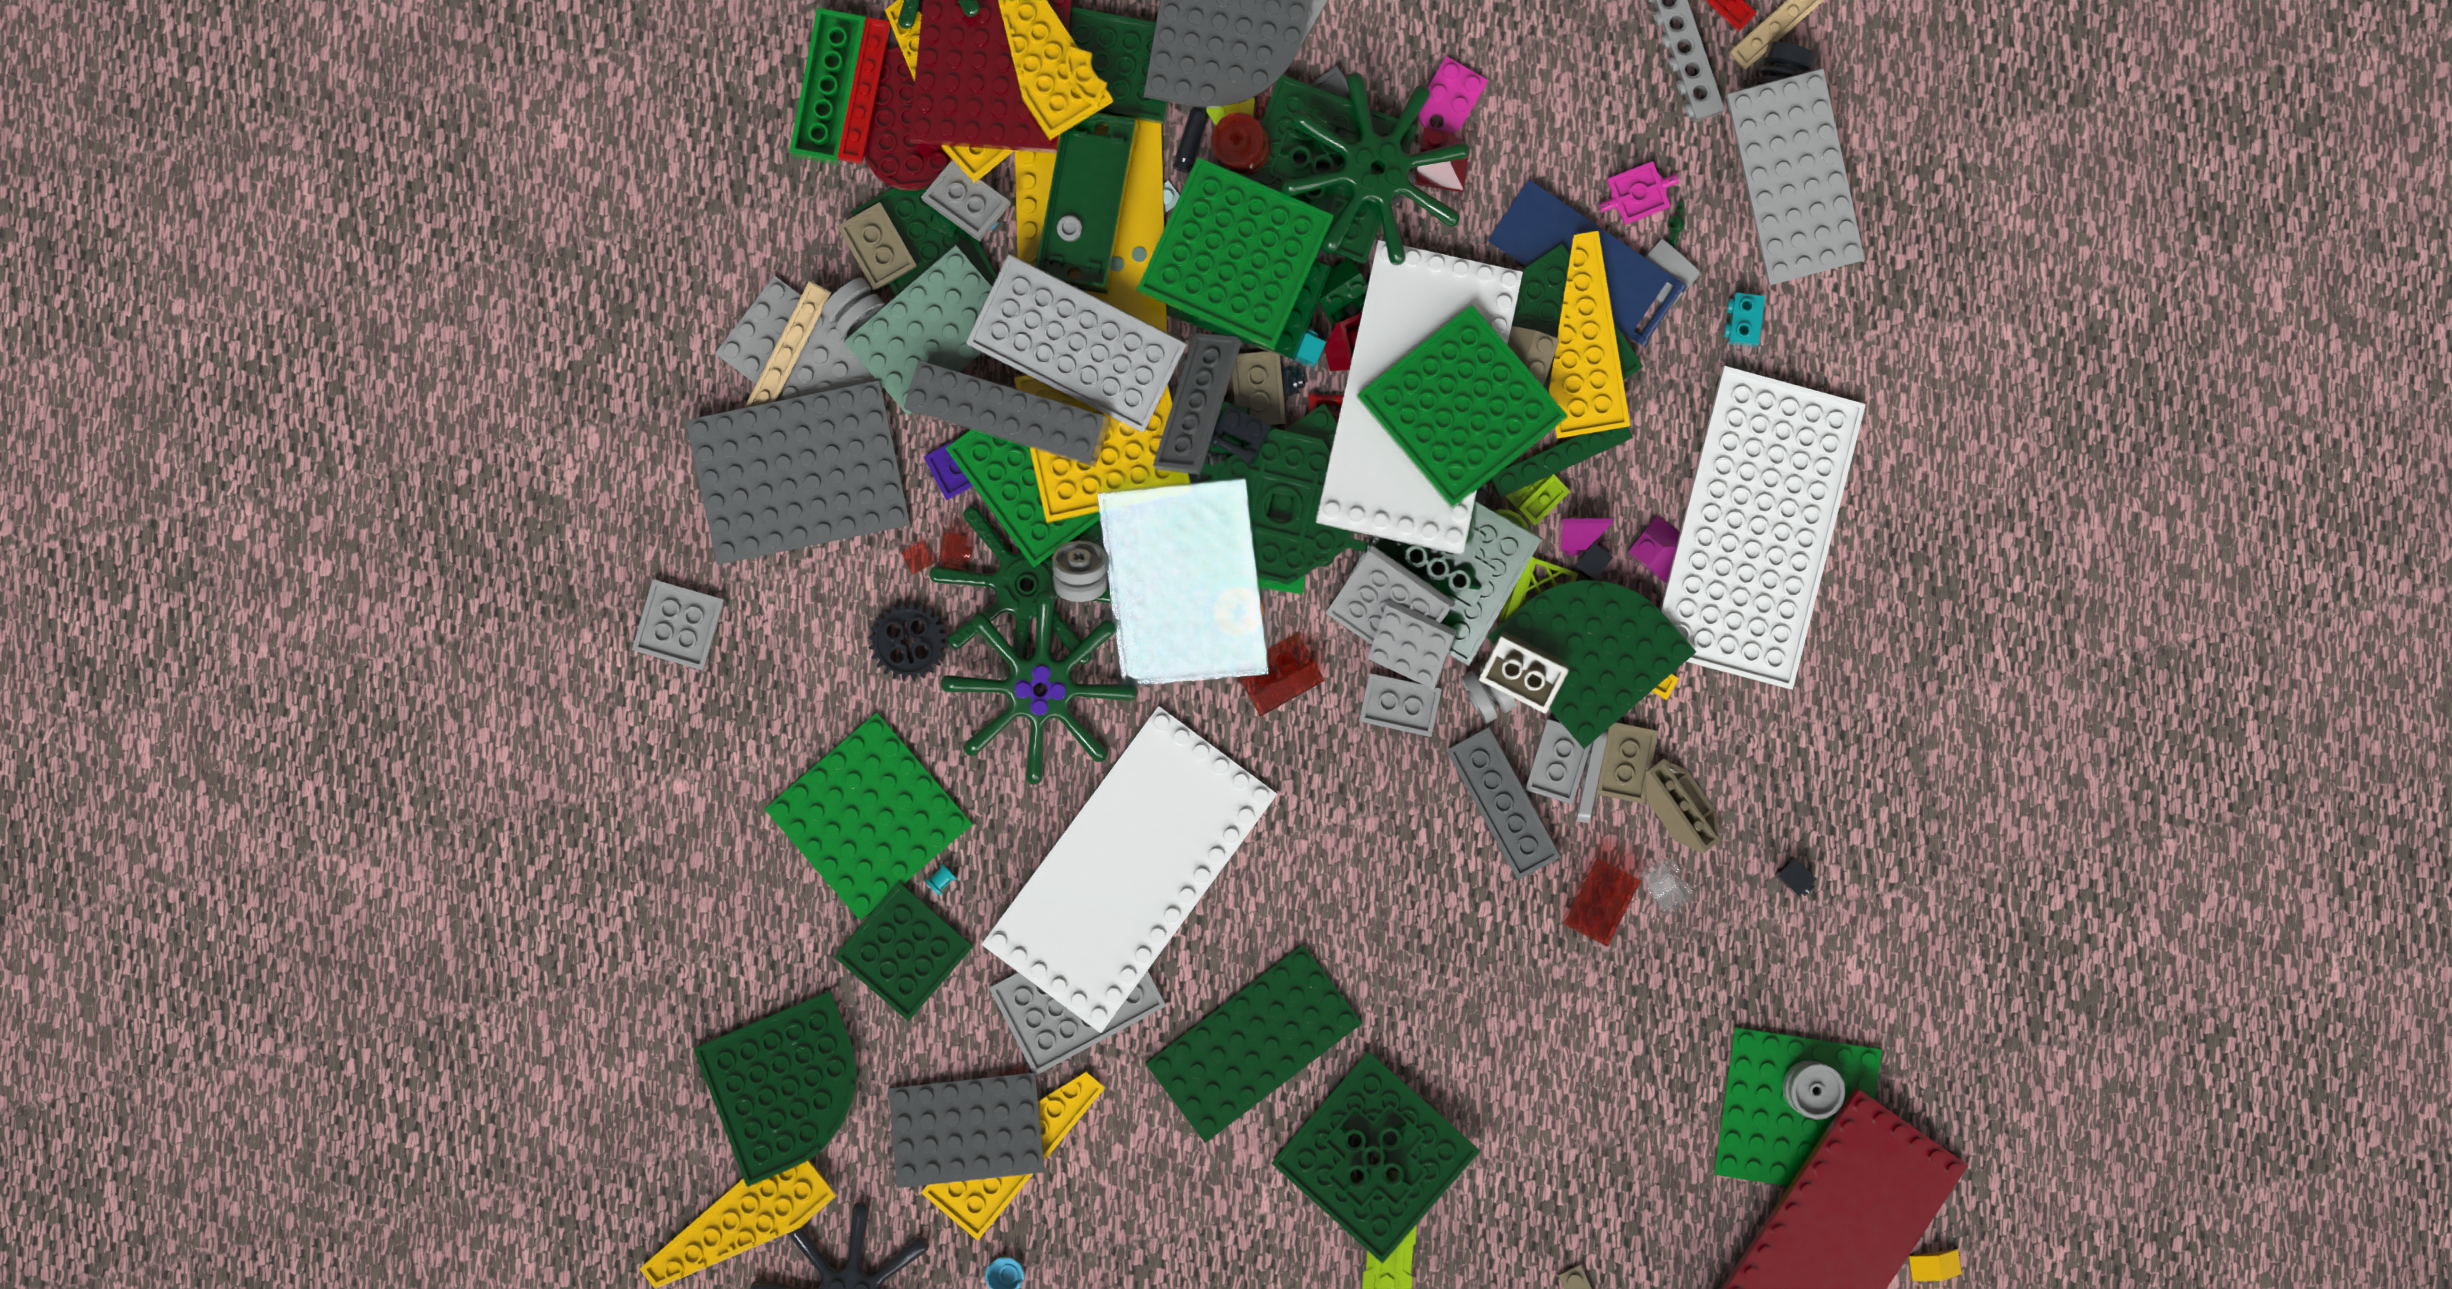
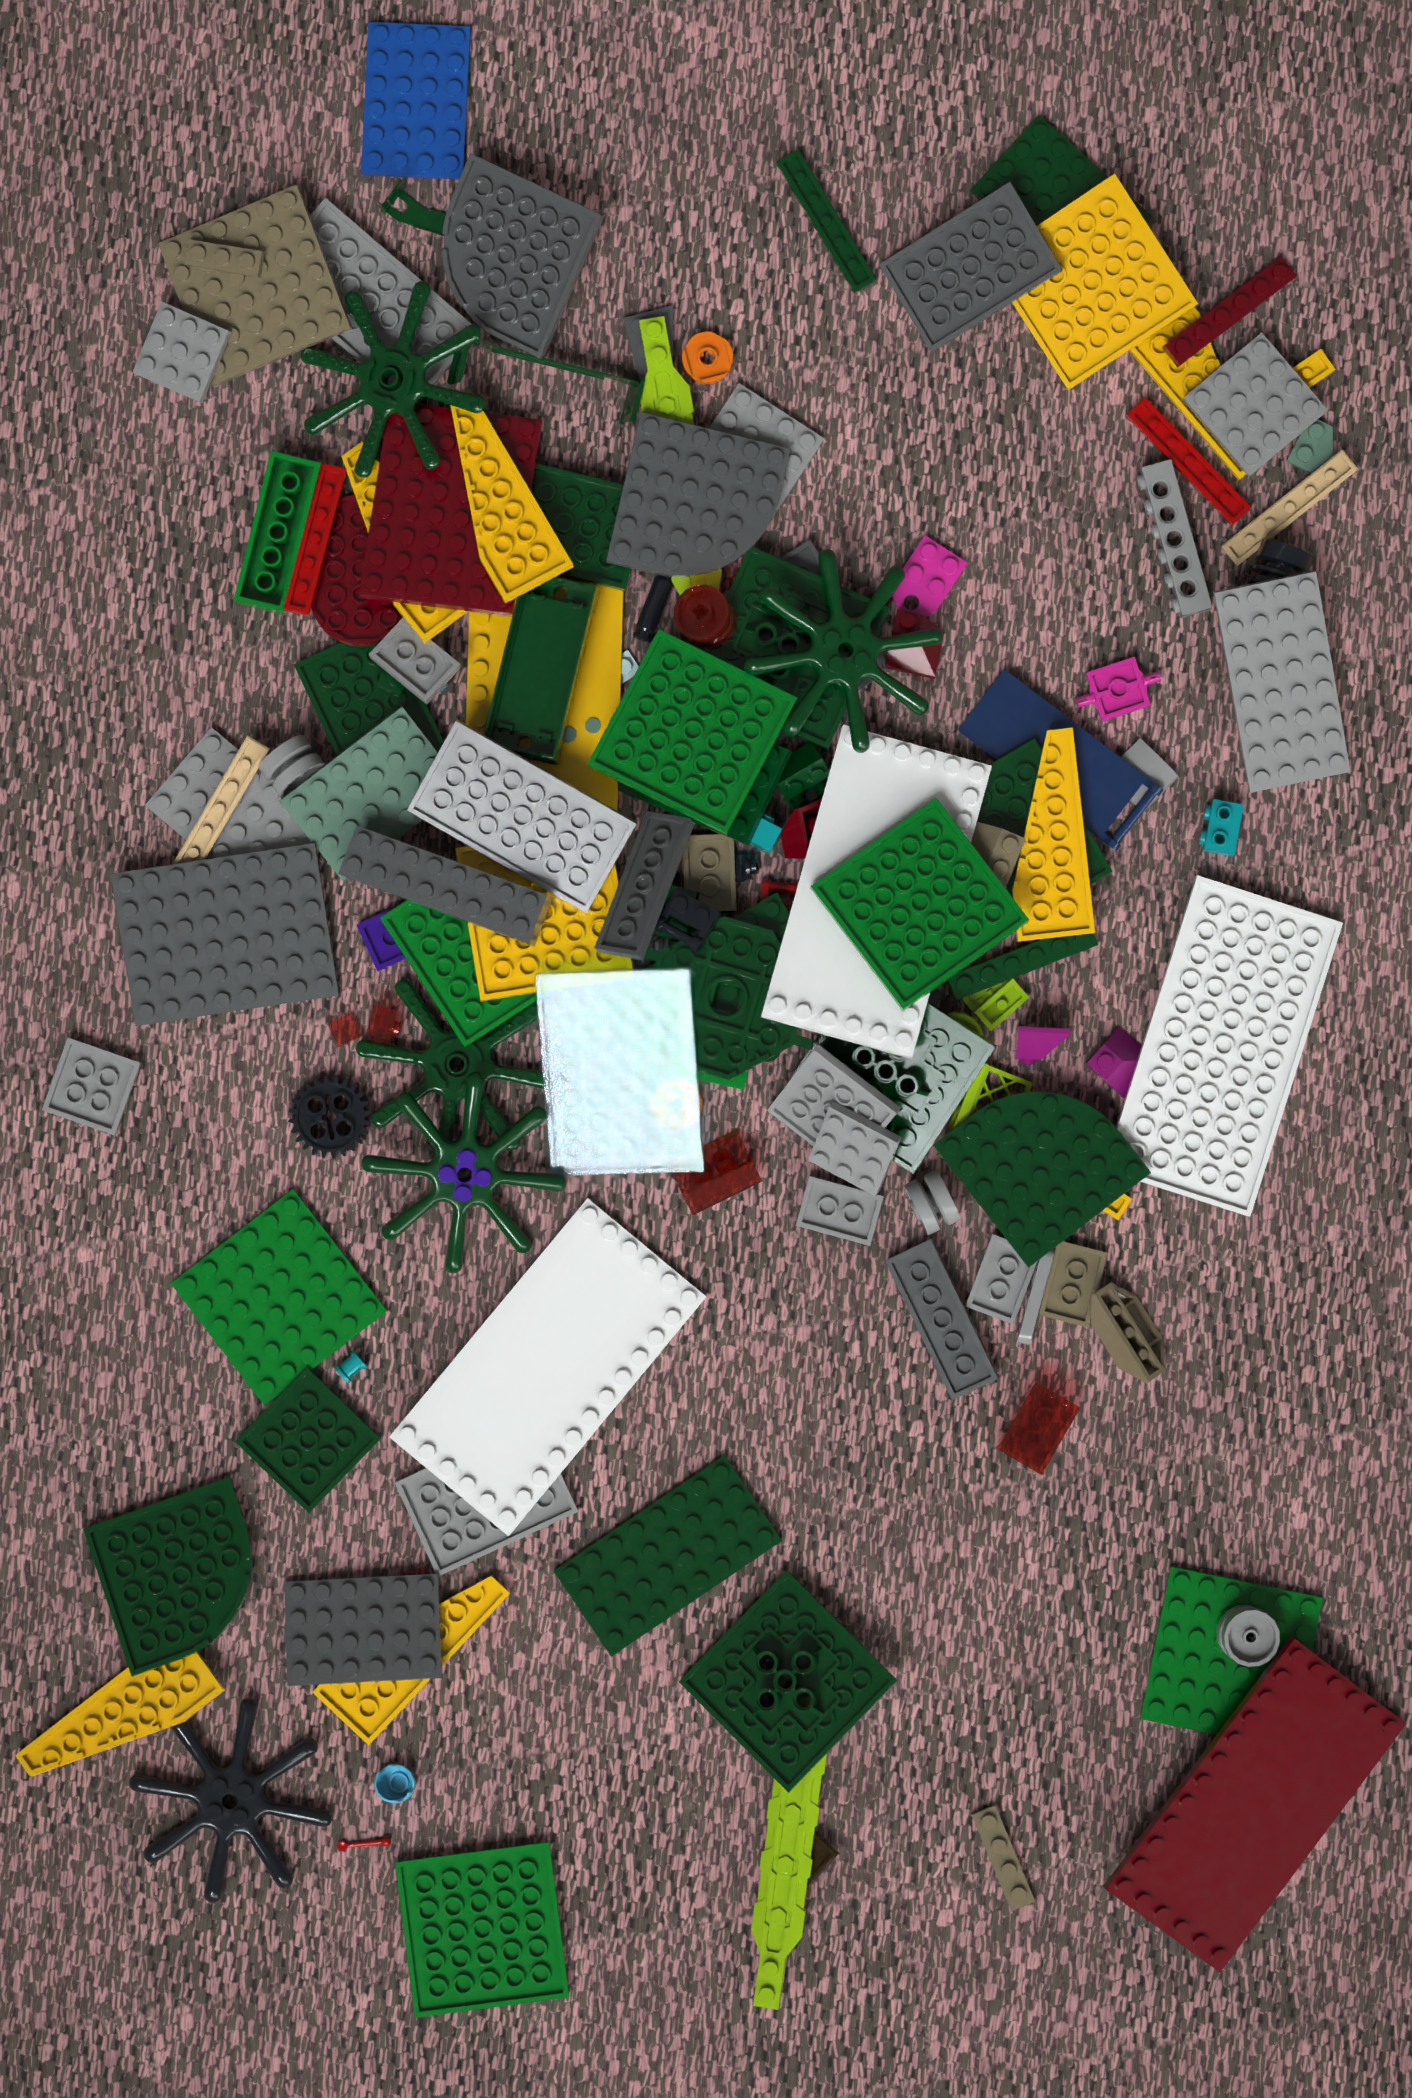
camera: 10 degrees right, 0 degrees up
dark tan plate [837,202,917,291] -> none
light grey wheel [1052,541,1108,602] -> none
light grey tile [1057,216,1082,242] -> none
yellow tile [1066,45,1107,108] -> none
dark tan slope [1479,630,1569,714] -> none
black brick [1573,542,1613,581] -> none
clear brick [1636,857,1693,916] -> none
dark green piece [1667,201,1685,249] -> none
black brick [1774,858,1816,897] -> none
yellow slope [1909,1249,1962,1281] -> none

